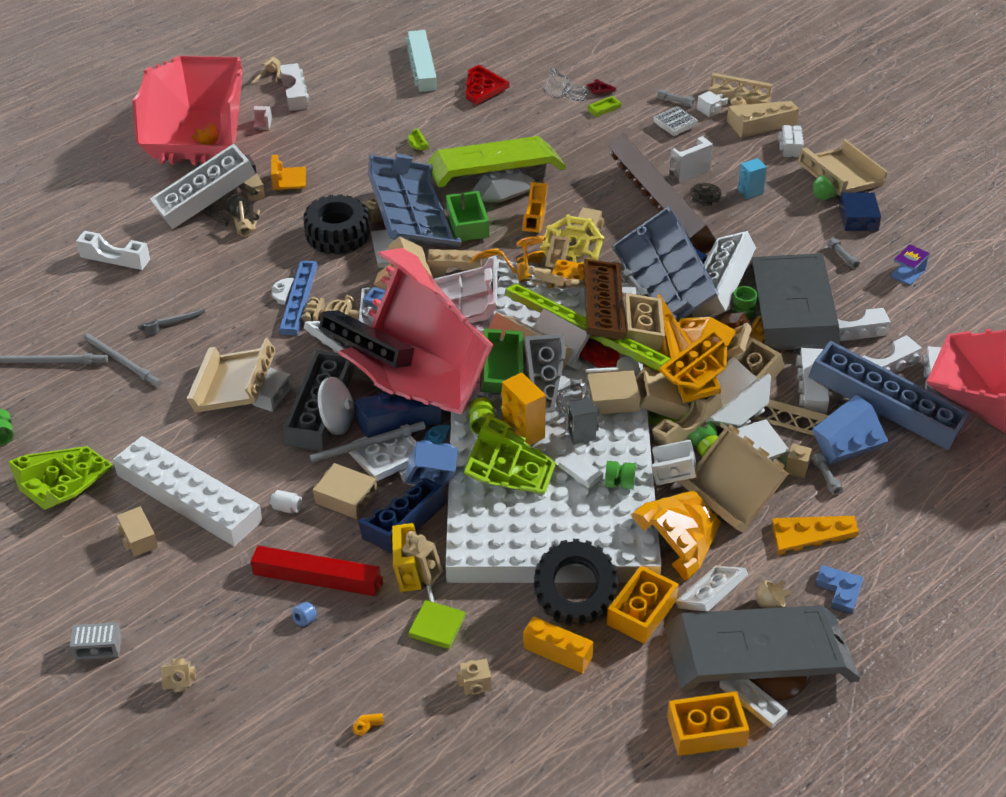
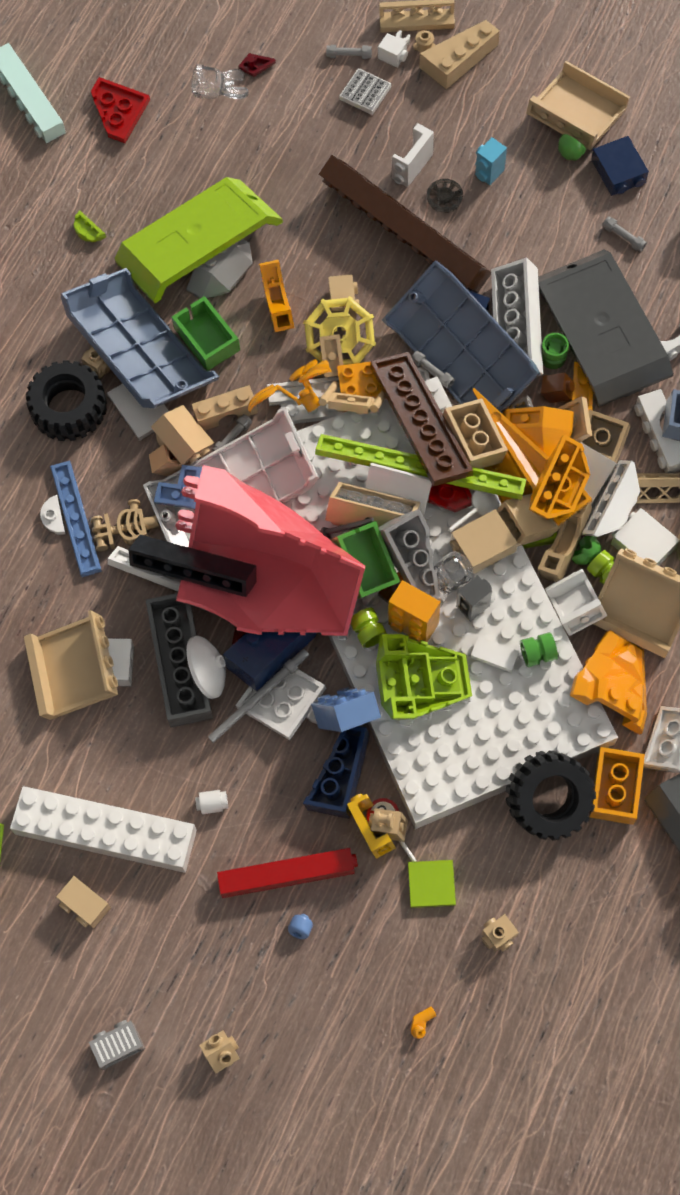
camera: 20 degrees left, 25 degrees up
tan brick [313,463,377,519] -> none
dark azure plate [424,425,451,445] -> none
light orange brick [523,616,593,674] -> none
lime tile [587,96,622,117] -> none
white brick [778,125,804,157] -> none

